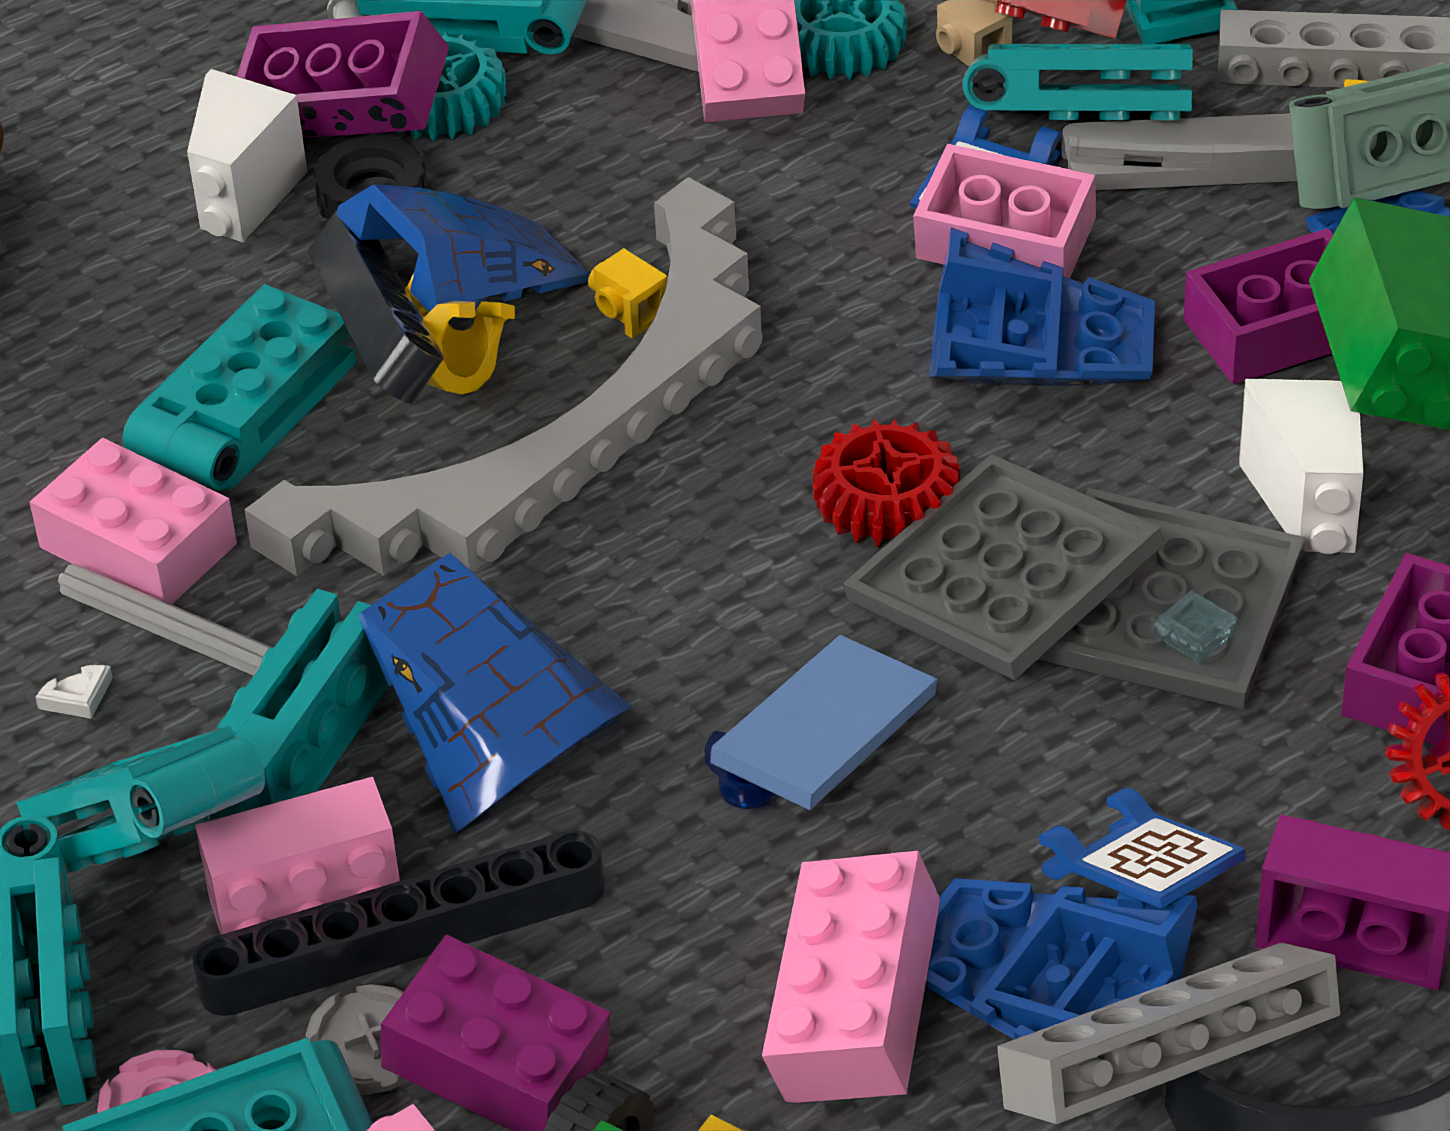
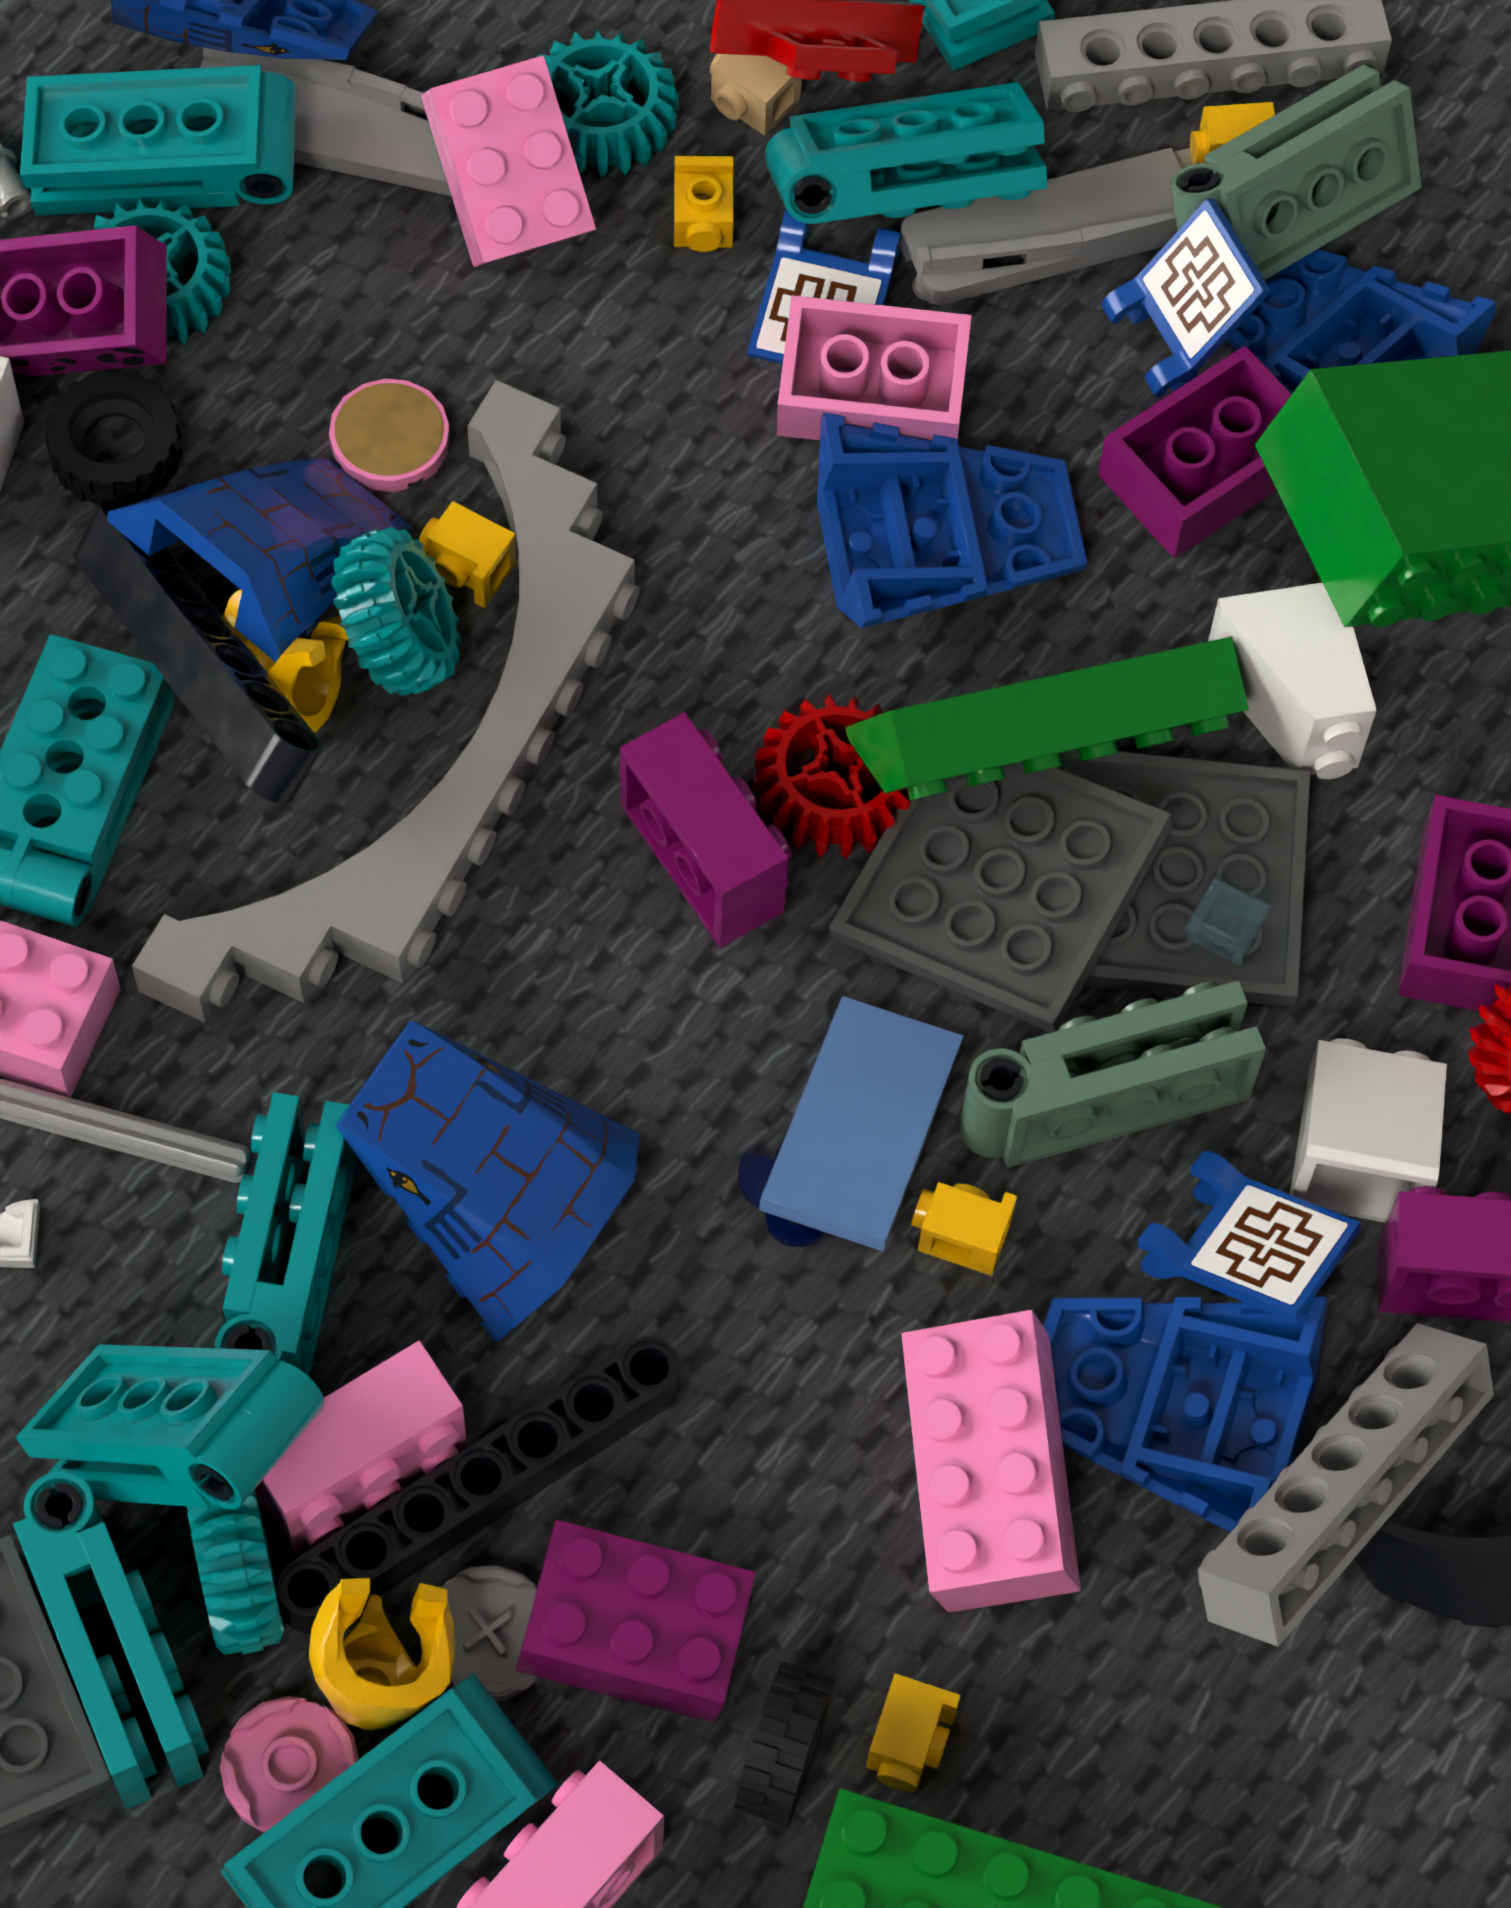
camera: 20 degrees left, 20 degrees up
none -> teal gear [187,1488,284,1655]
none -> yellow piece [308,1578,456,1730]
none -> pearl gold tile [329,379,450,492]
none -> teal gear [331,527,462,696]
none -> magenta brick [620,712,791,948]
none -> yellow brick [674,156,733,252]
none -> green slope [845,636,1249,800]
none -> yellow brick [911,1182,1017,1276]
none -> sand green hinge [960,980,1266,1168]
none -> flag [1101,198,1271,397]
none -> white slope [1290,1039,1447,1223]

